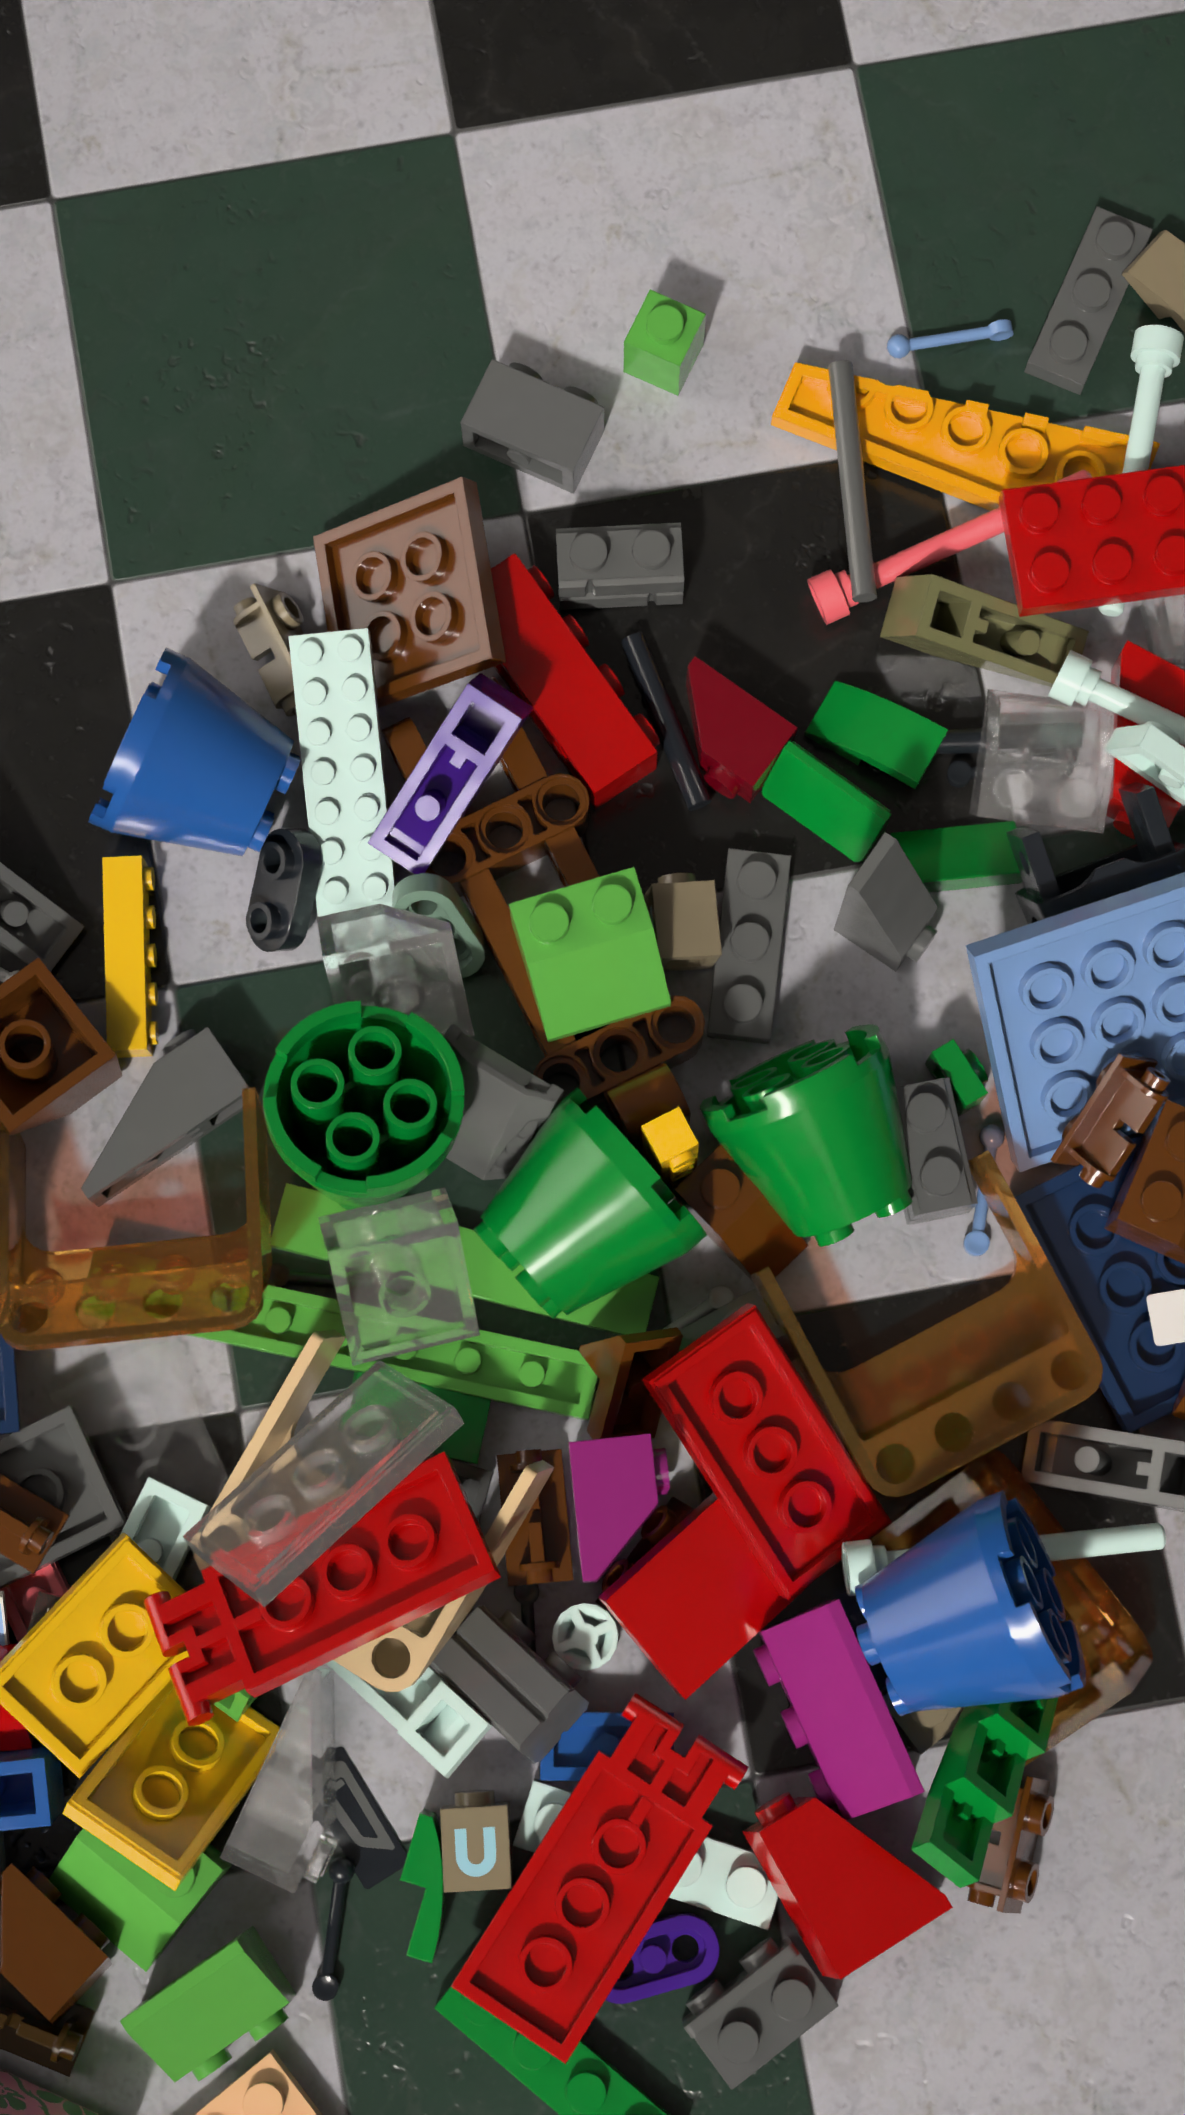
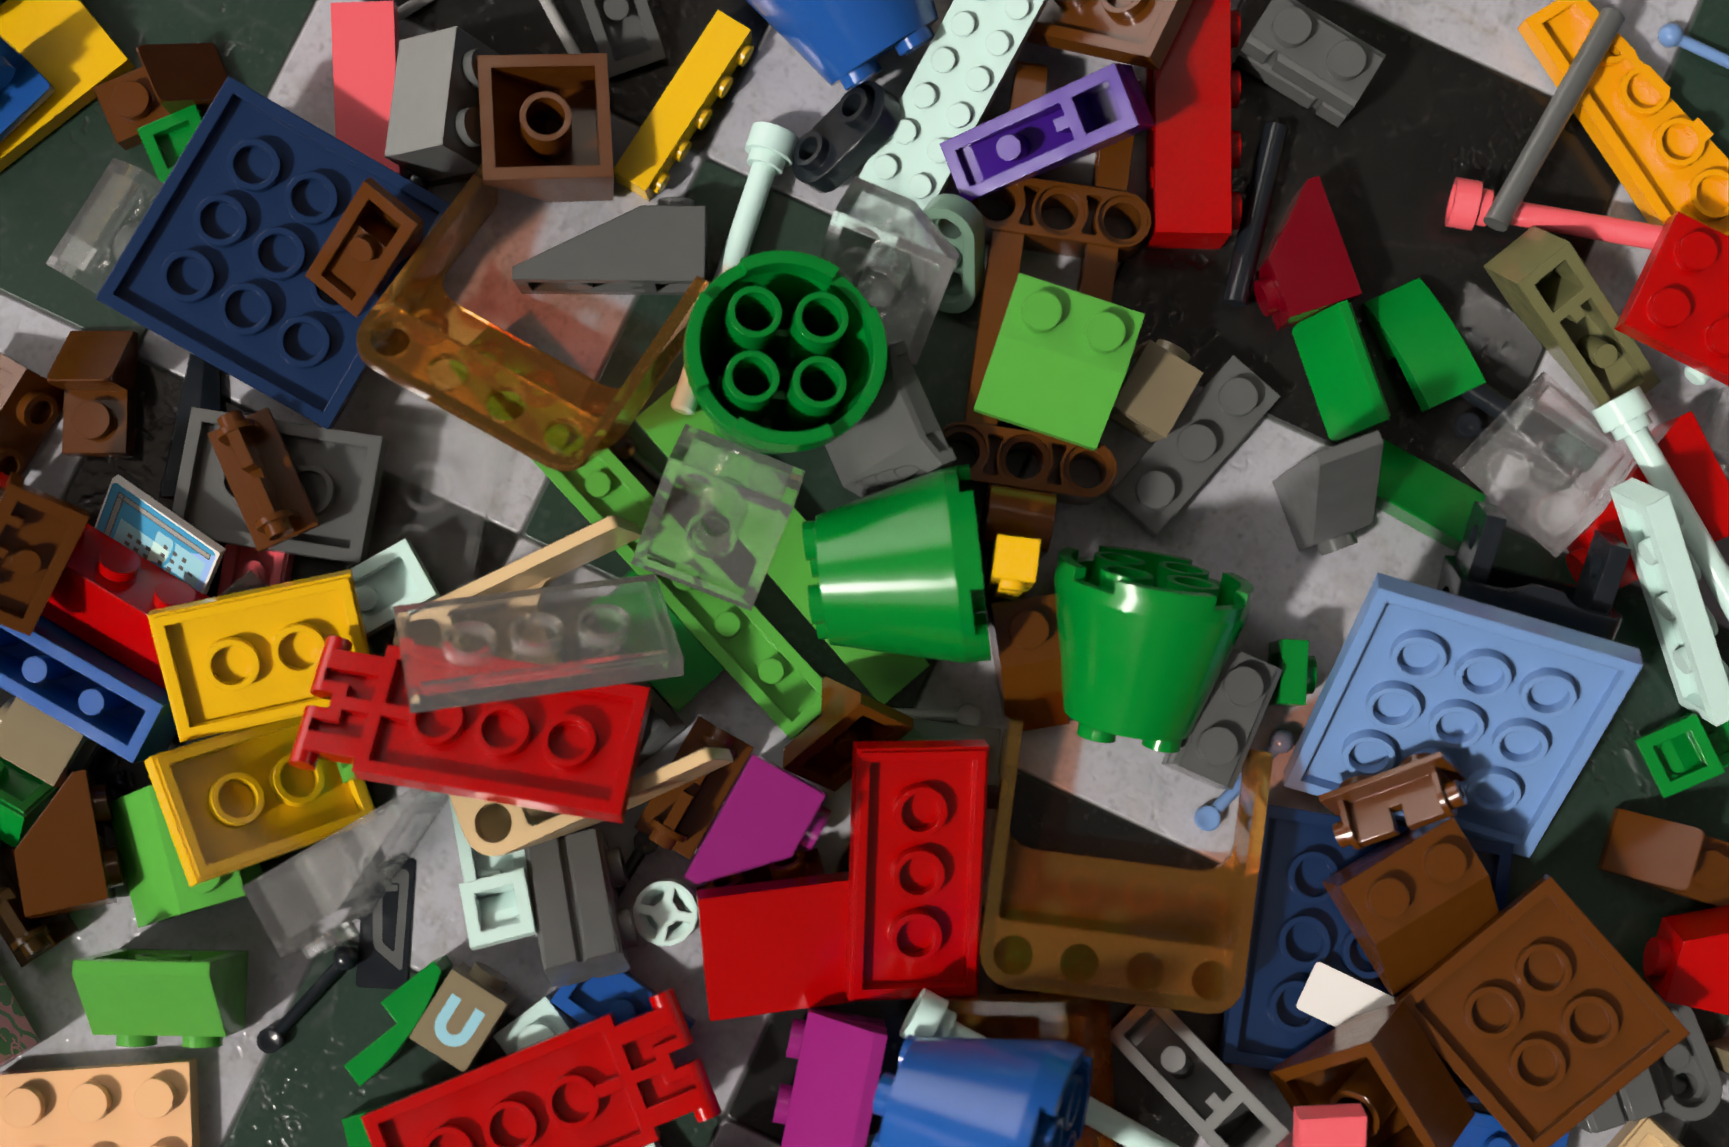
camera: 25 degrees right, 5 degrees up
none -> light aqua piece [671,122,799,415]

